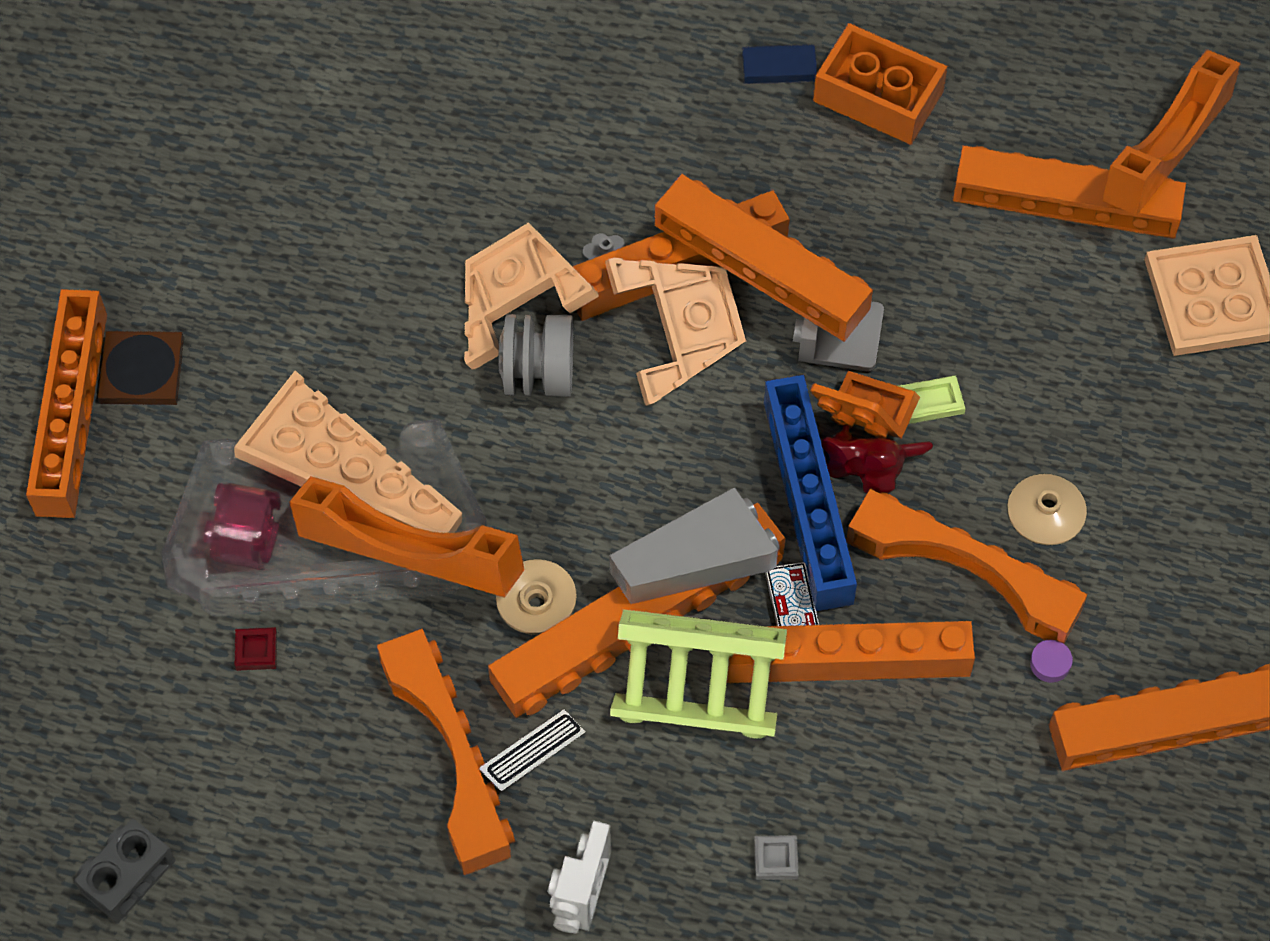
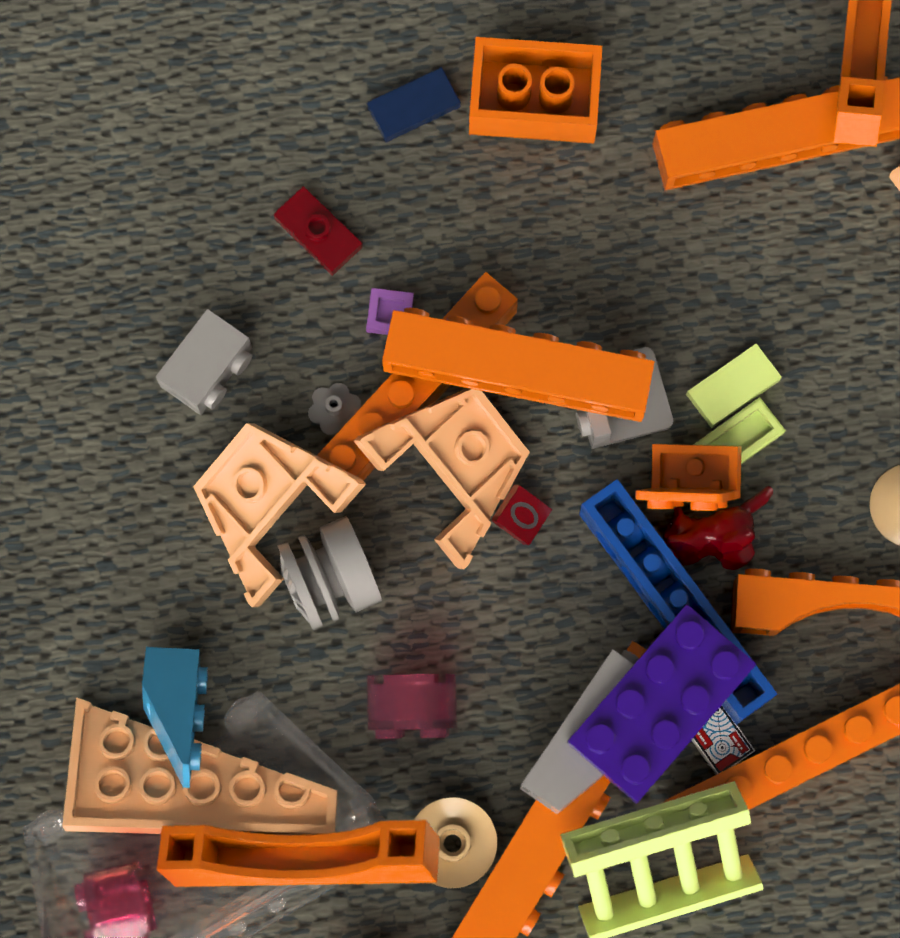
camera: 25 degrees left, 15 degrees up
none -> dark azure slope [142,647,208,788]
none -> light grey brick [155,309,253,415]
none -> dark red plate [273,186,363,276]
none -> clear pink brick [367,674,457,739]
none -> dark red tile [491,485,552,546]
none -> dark purple plate [567,604,757,804]
none -> yellowish green tile [686,343,782,429]

